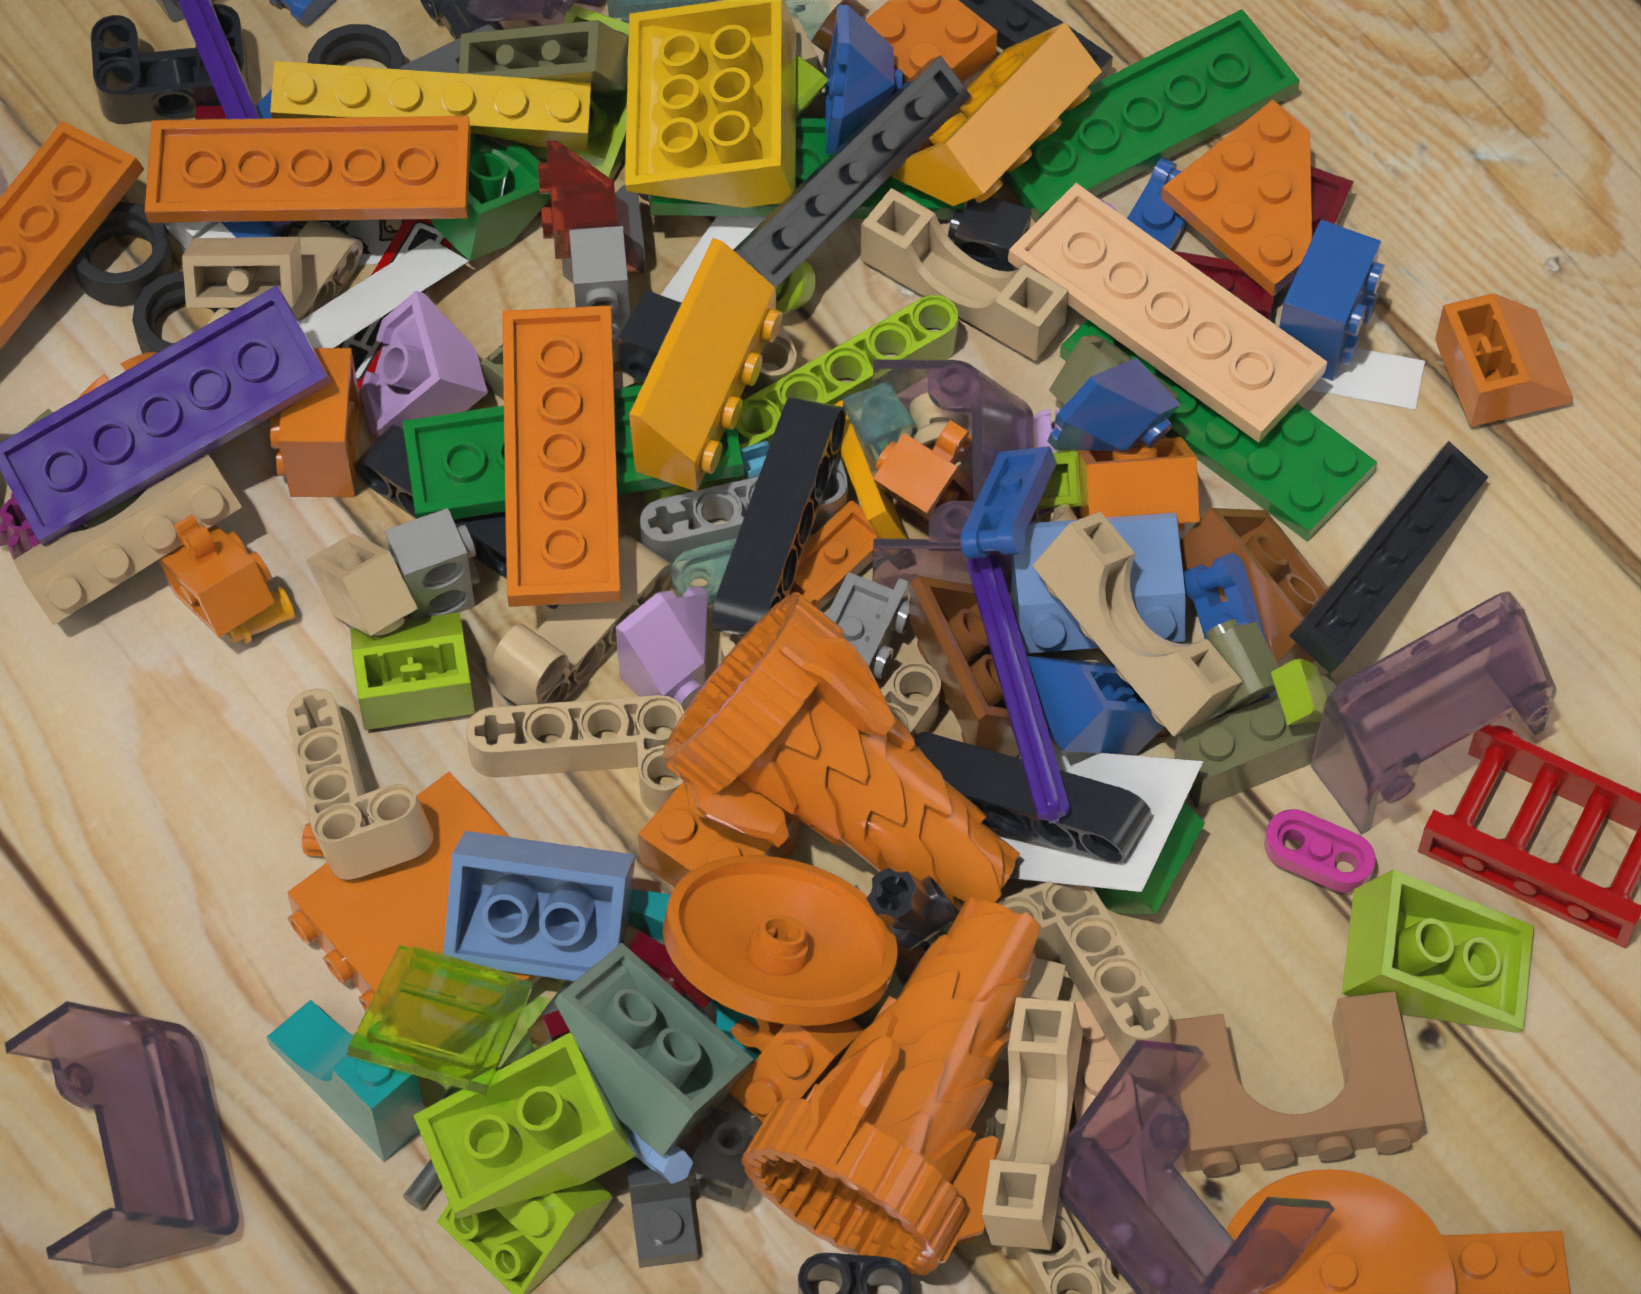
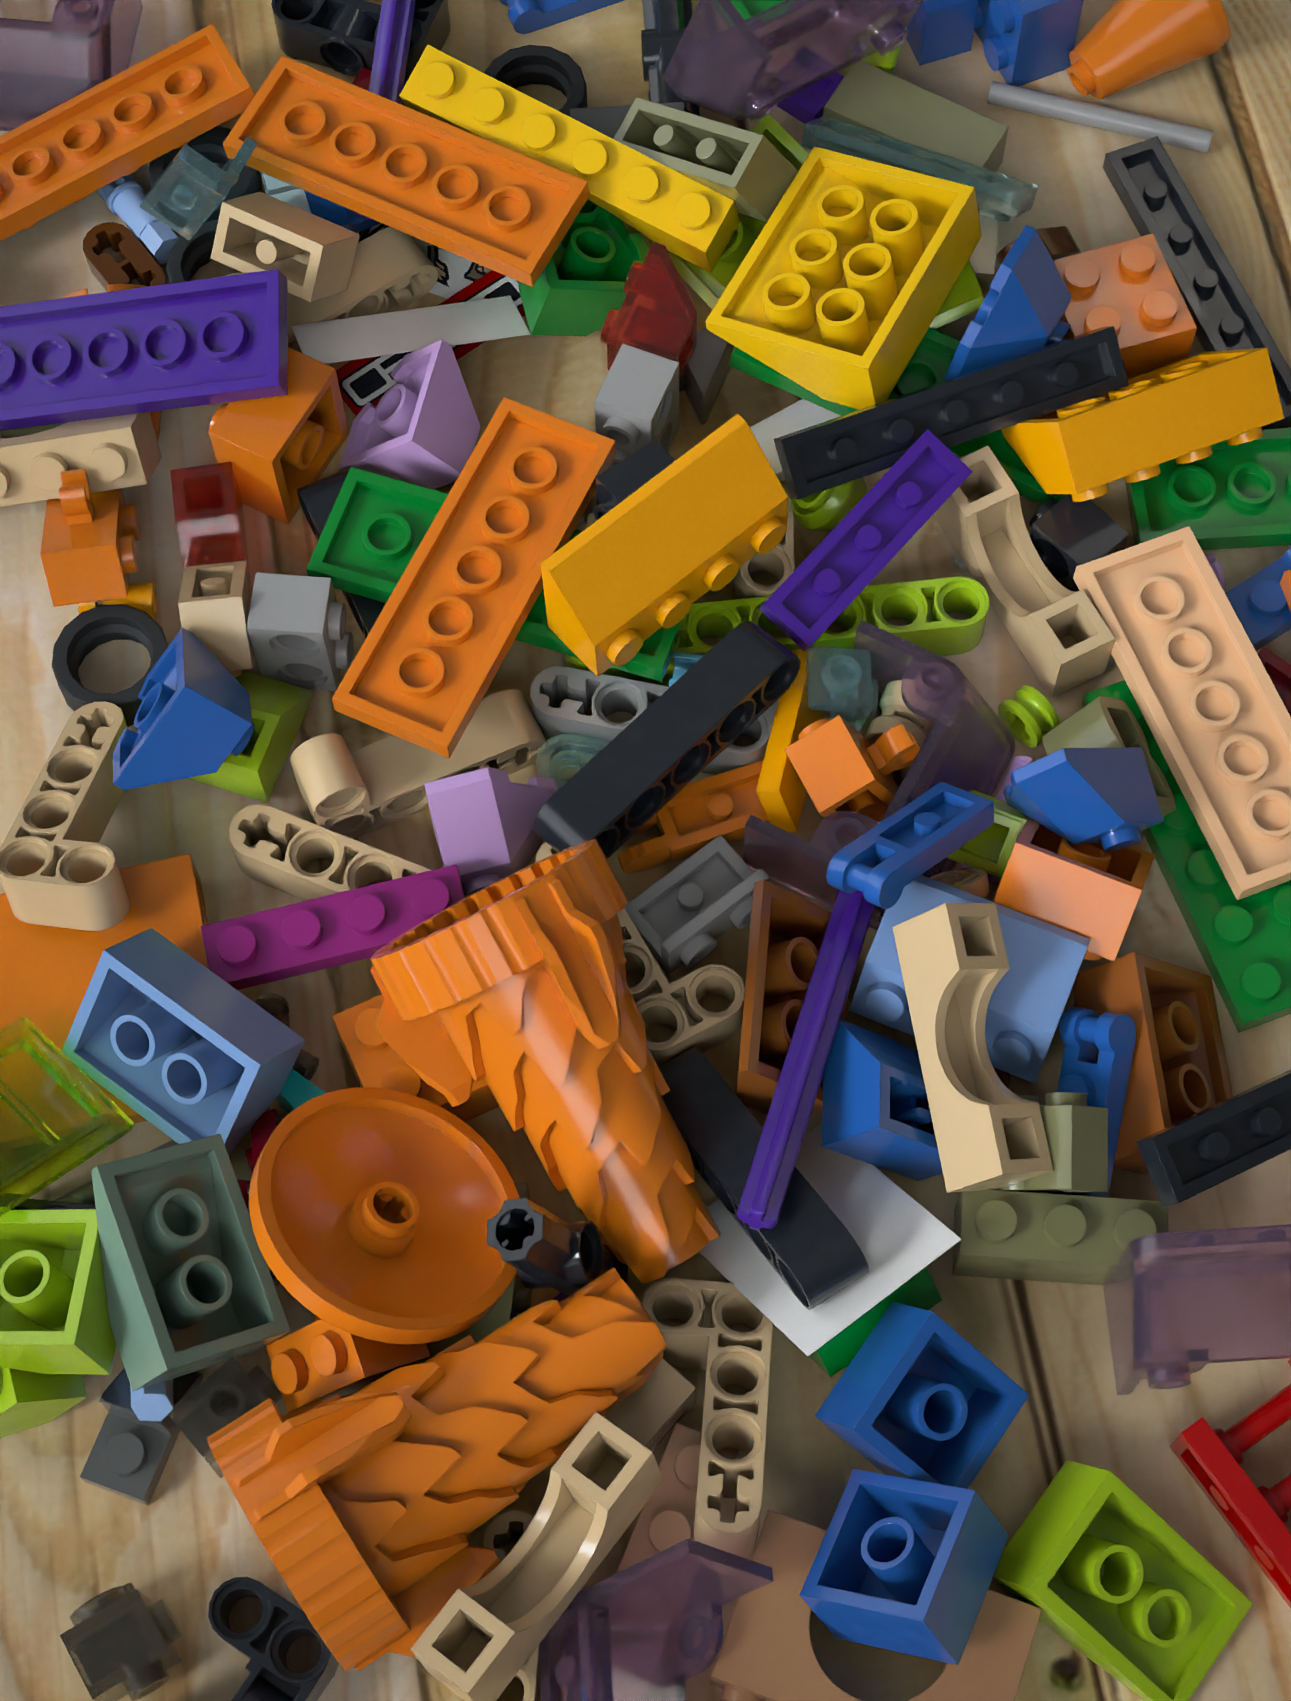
camera: 30 degrees right, 5 degrees up
dark pink plate [1264,809,1376,893] -> none
lime slope [1271,659,1333,725] -> none
none -> black tyre [52,605,169,727]
none -> reddish brown beam [83,222,168,292]
none -> light blue piece [96,175,179,265]
none -> blue slope [113,627,255,790]
none -> clear light blue panel [139,137,258,240]
none -> clear red slope [170,462,252,593]
none -> magenta plate [201,864,465,990]
none -> dark purple plate [759,429,973,652]
none -> blue brick [799,1469,1009,1665]
none -> blue brick [815,1301,1029,1489]
none -> lime bush [998,685,1060,748]

